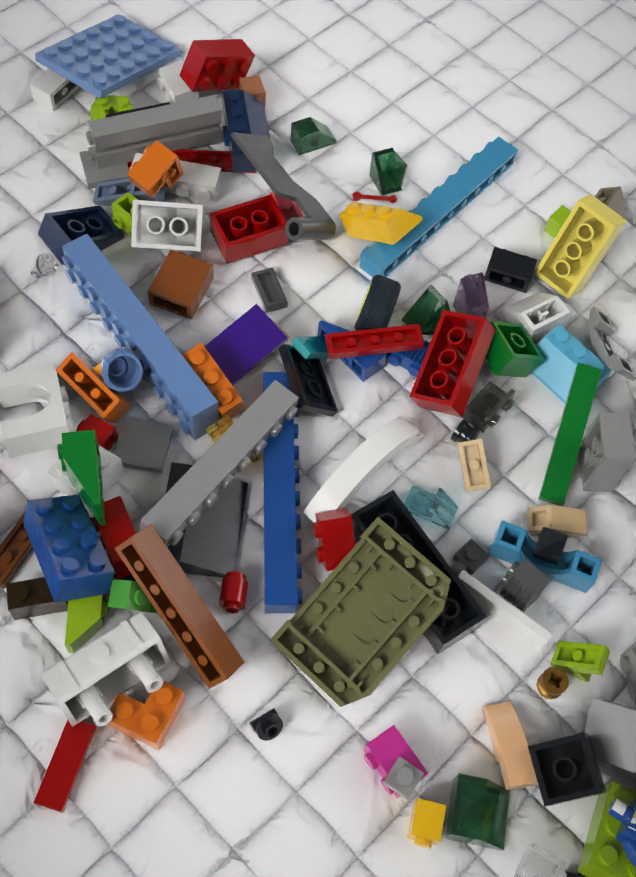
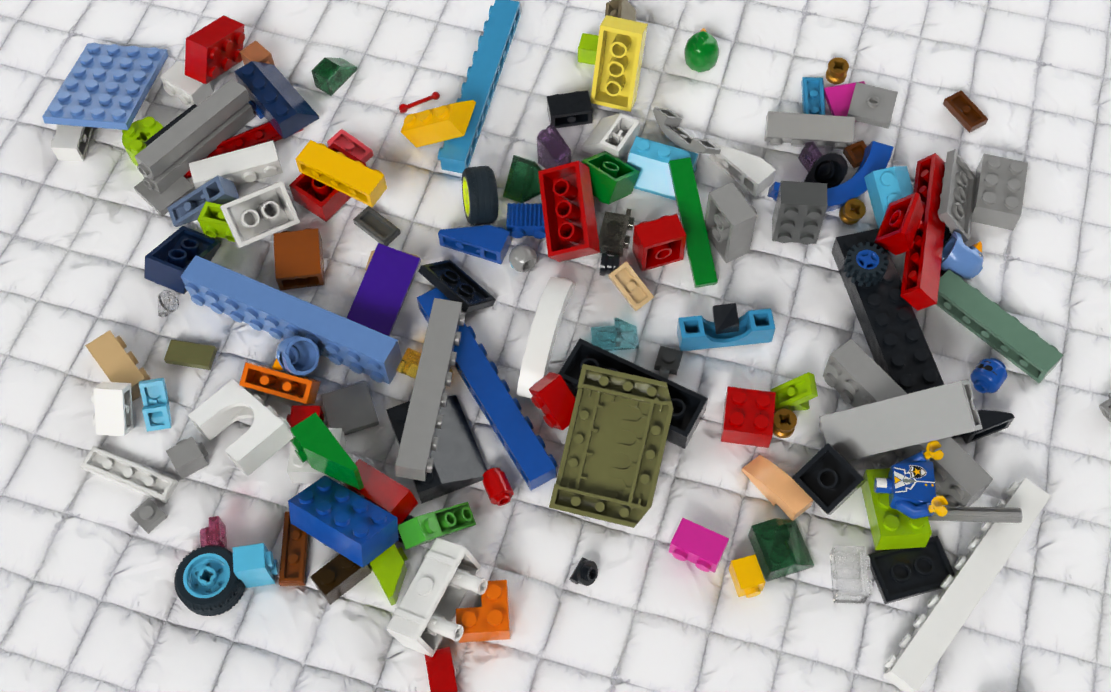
camera: 20 degrees left, 0 degrees up
dark orange brick [114,524,245,689] -> none
orange brick [127,140,183,199] -> none
orange brick [182,342,246,422] -> none
dark grey door [230,132,336,241] -> none
teal tile [291,336,329,359] -> none
red plate [325,324,424,359] -> none
clear green slope [369,147,407,195] -> none
light grey plate [383,756,424,801] -> none
white tile [458,570,552,649] -> none
dark grey brick [500,558,551,612] -> none
tan slope [527,505,588,538] -> none
none -> olive tile [164,339,217,370]
none -> yellow brick [295,140,387,207]
none -> light grey piece [509,244,537,272]
none -> red brick [632,214,686,272]
none -> red brick [721,386,776,448]

